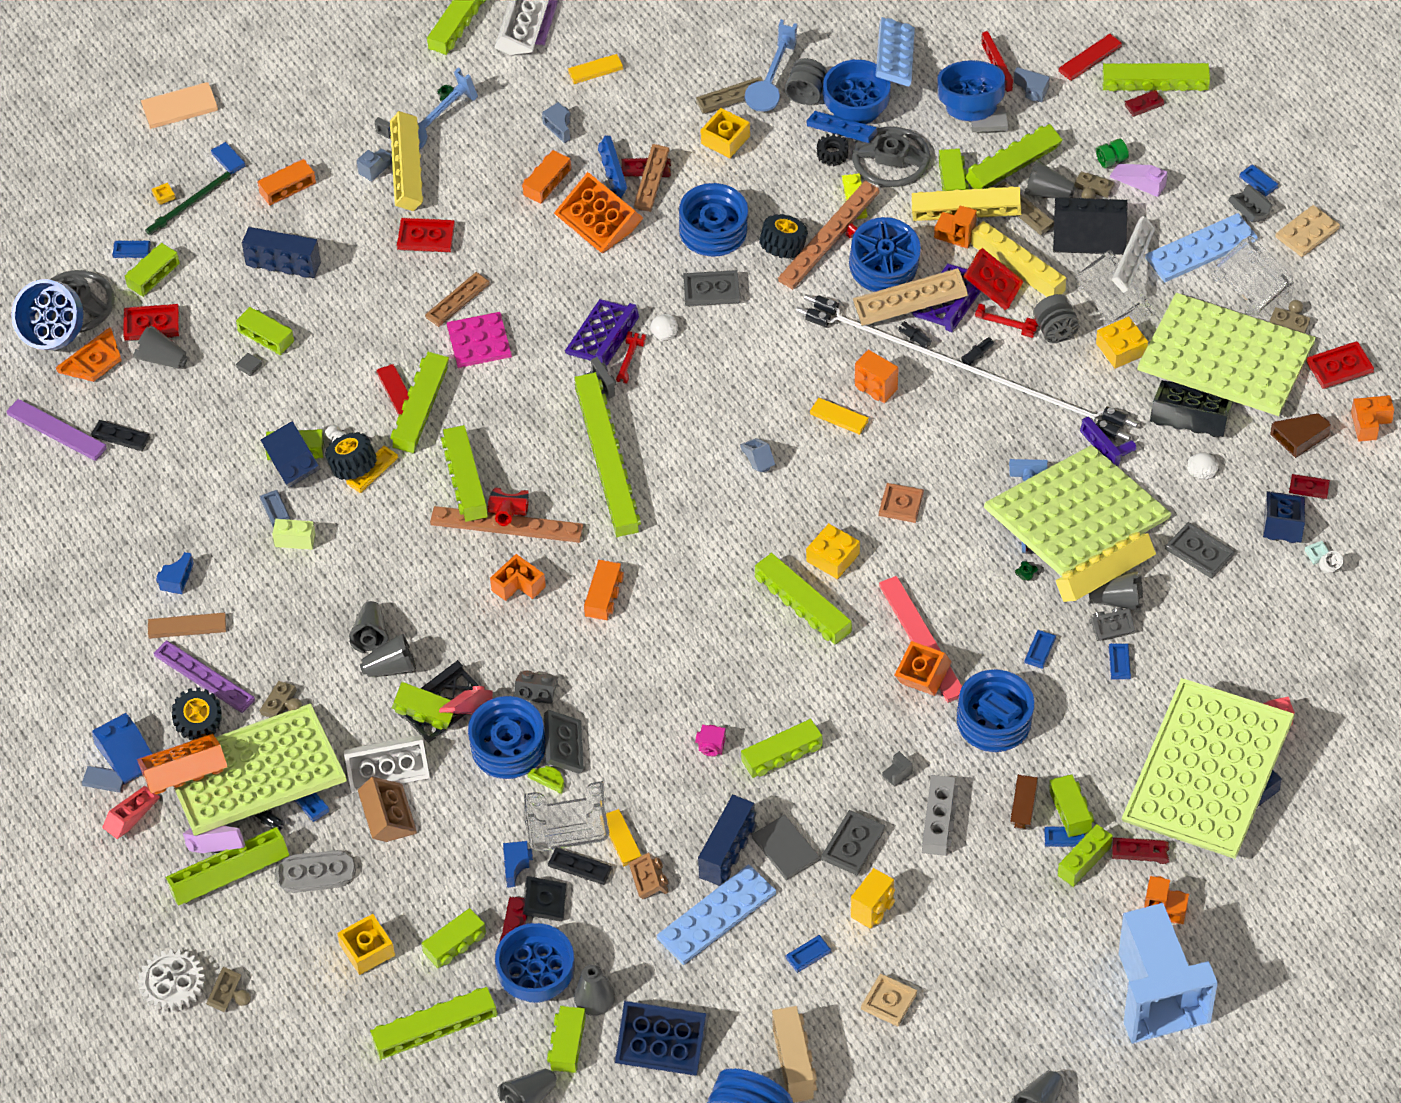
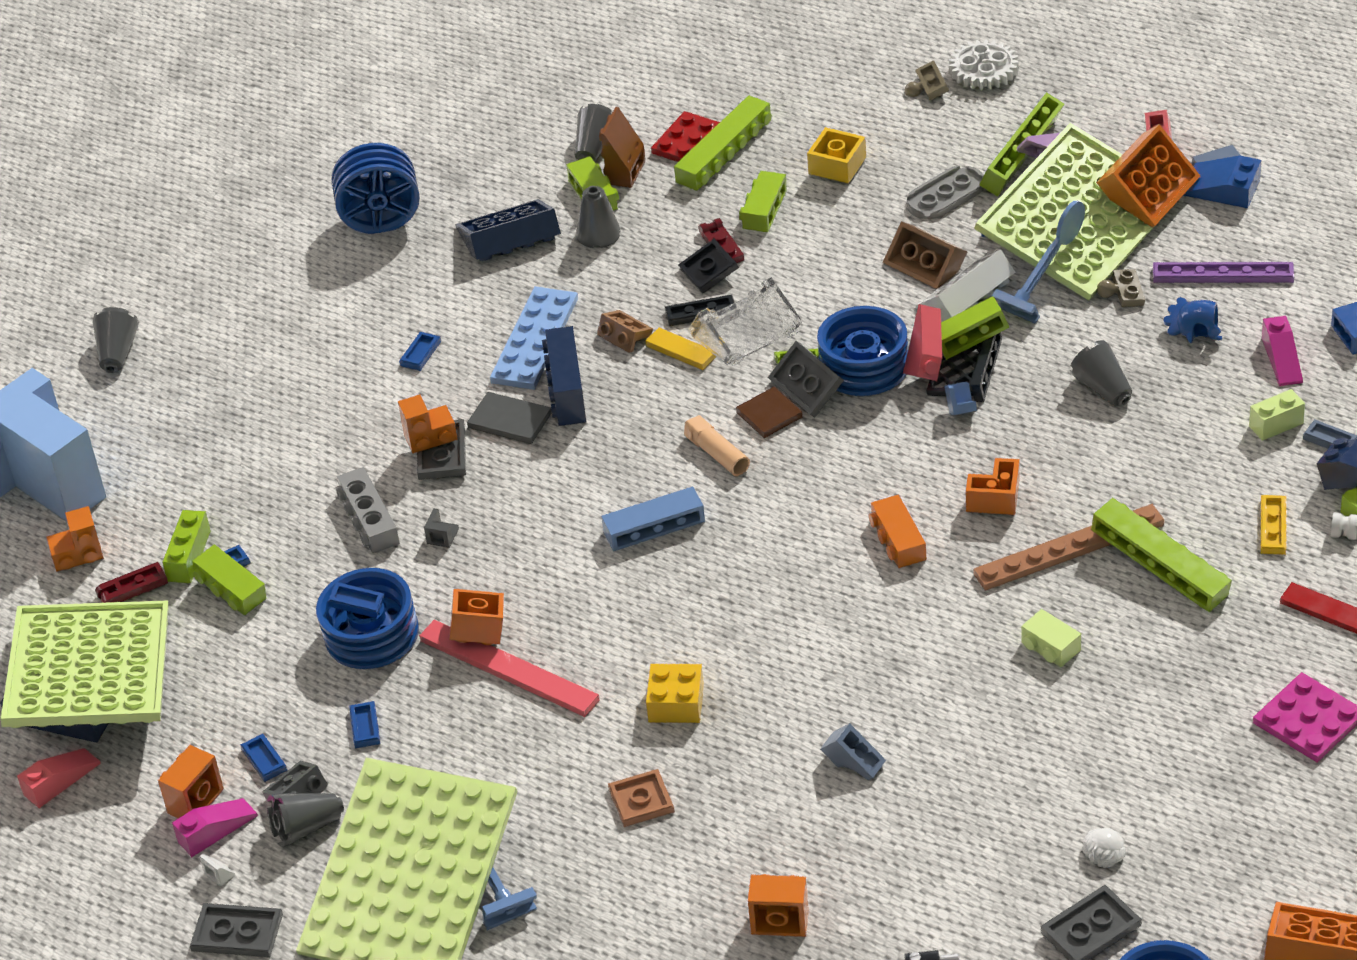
camera: 150 degrees right, 10 degrees down
medium nougat tile [148,612,226,639] -> none
black wheel [172,687,222,741] -> none
black wheel [325,432,377,480] -> none
dark grey cone [360,634,416,677] -> none
lime brick [390,351,449,453] -> none
red connector [488,487,529,526] -> none
blue wheel [495,923,575,1003] -> none
blue arch [503,841,533,888] -> none
dark grey bracket [514,670,559,704] -> none
dark purple fence [565,299,639,367] -> none
lime brick [574,372,641,537] -> none
dark grey bracket [584,357,616,399] -> none
red hinge [616,331,647,384] -> none
dark pink brick [695,724,726,757] -> none
lime brick [741,719,823,778] -> none
lime brick [755,552,852,645] -> none
tan brick [772,1006,817,1102] -> none
yellow tile [810,397,868,435] -> none
yellow brick [851,868,895,929] -> none
tan plate [861,973,917,1027] -> none
reddish brown slope [1010,774,1038,830] -> none
light yellow brick [1055,532,1156,602] -> none
none -> orange brick [158,745,224,818]
none -> dark pink slope [172,798,258,857]
none -> white slope [200,854,235,886]
none -> orange brick [398,394,458,454]
none -> dark orange slope [599,106,646,188]
none -> medium blue brick [601,486,705,552]
none -> red plate [651,111,720,162]
none -> light nougat piece [684,415,750,476]
none -> reddish brown tile [736,386,803,438]
none -> medium blue panel [945,382,977,415]
none -> medium blue piece [992,201,1085,324]
none -> yellowish green brick [1021,609,1081,667]
none -> blue piece [1163,297,1222,343]
none -> dark pink slope [1262,315,1303,386]

